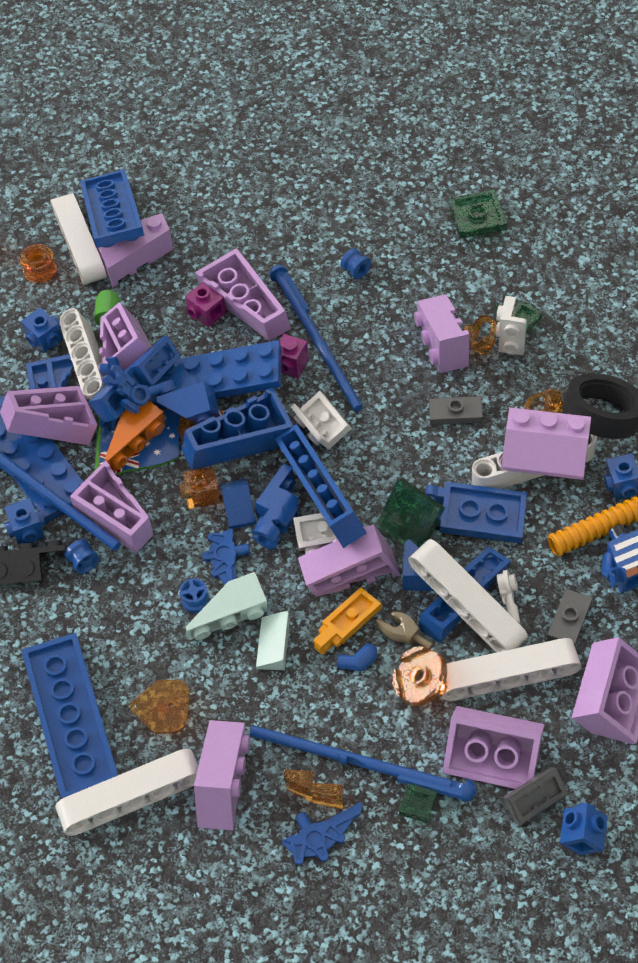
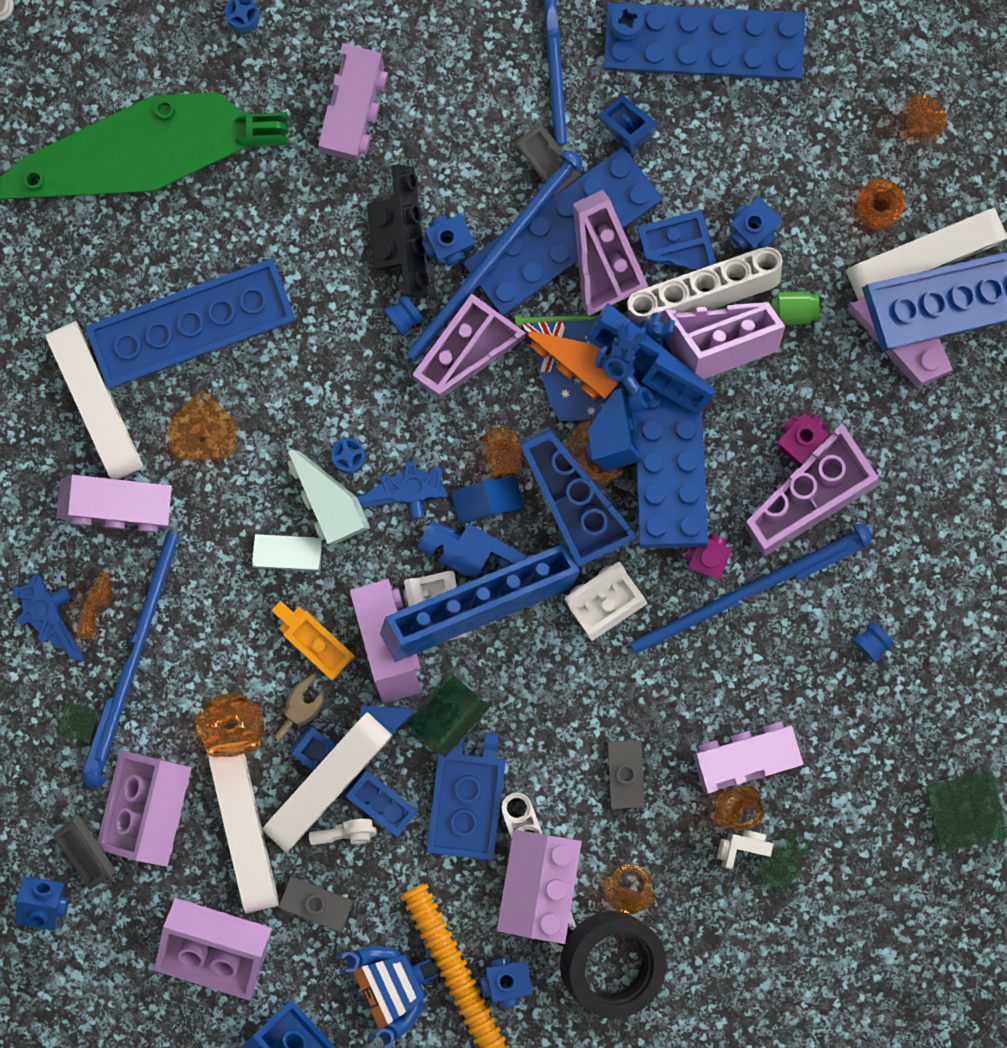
camera: 85 degrees right, 30 degrees up
blue arm [337,644,378,671] -> none

